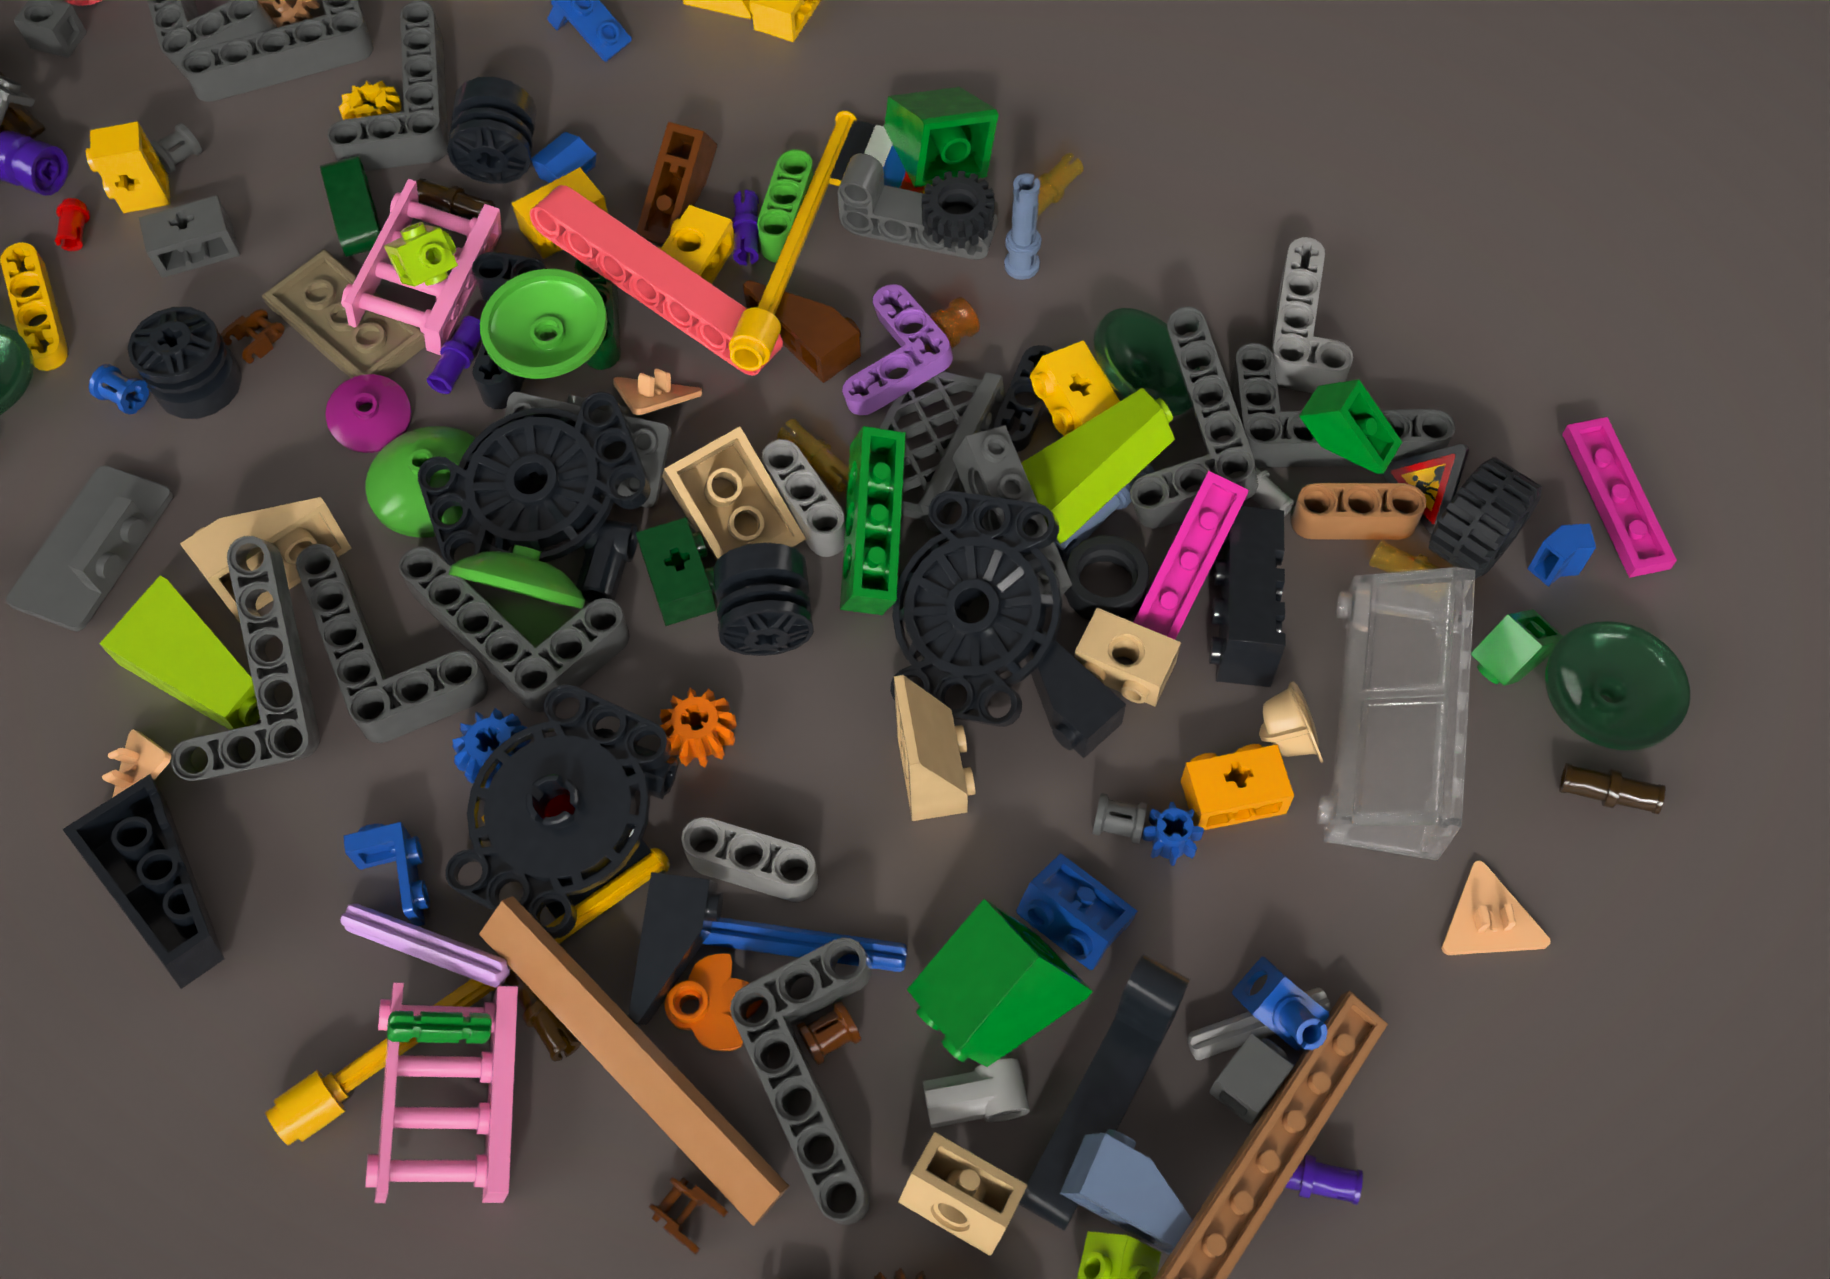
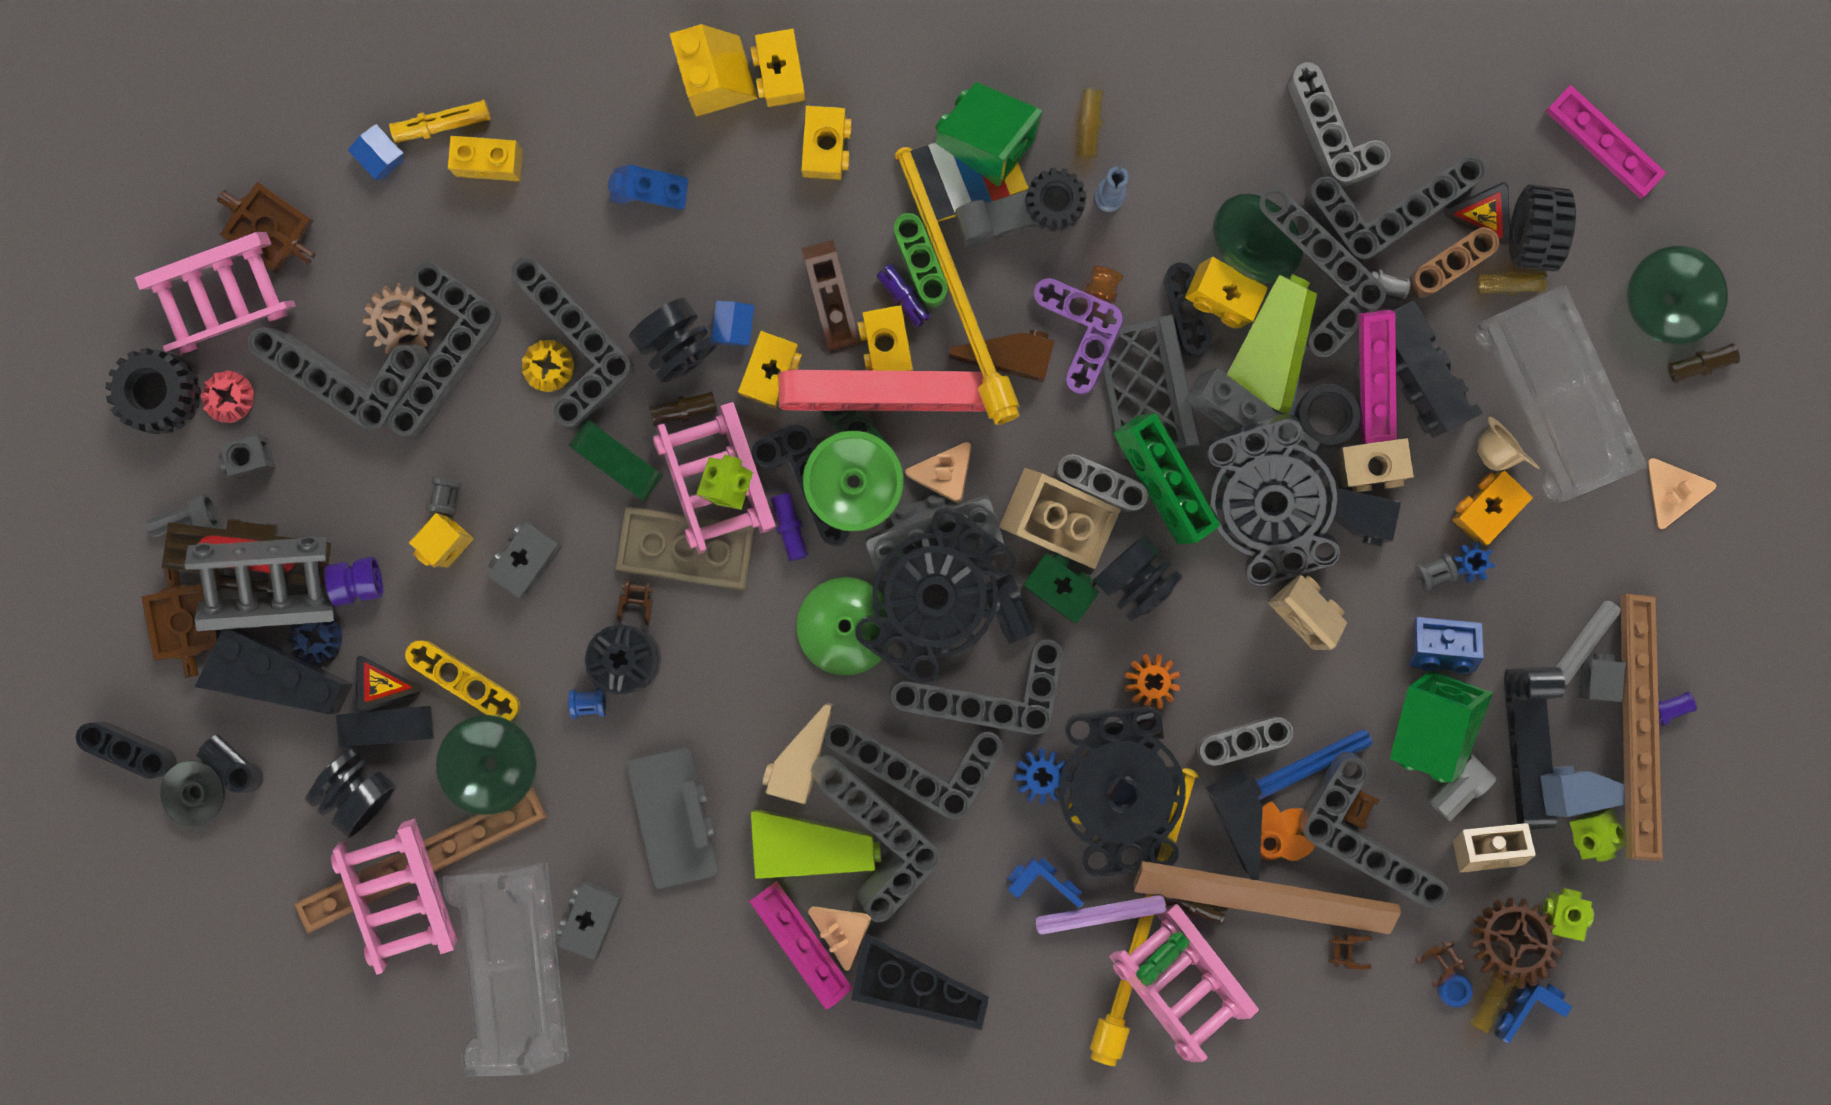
camera: 35 degrees left, 25 degrees up
red pin [55,198,91,251] -> none
magenta dish [325,374,412,453] -> none
bright green dish [448,545,585,609] -> none
clear yellow pin [777,419,849,492] -> none
blue bracket [1232,956,1329,1051] -> none
green slope [1299,380,1402,474] -> none
green slope [1471,609,1567,686] -> none
blue piece [1527,523,1596,587] -> none
none -> dark pink plate [749,881,853,1010]
none -> yellow brick [801,106,852,180]

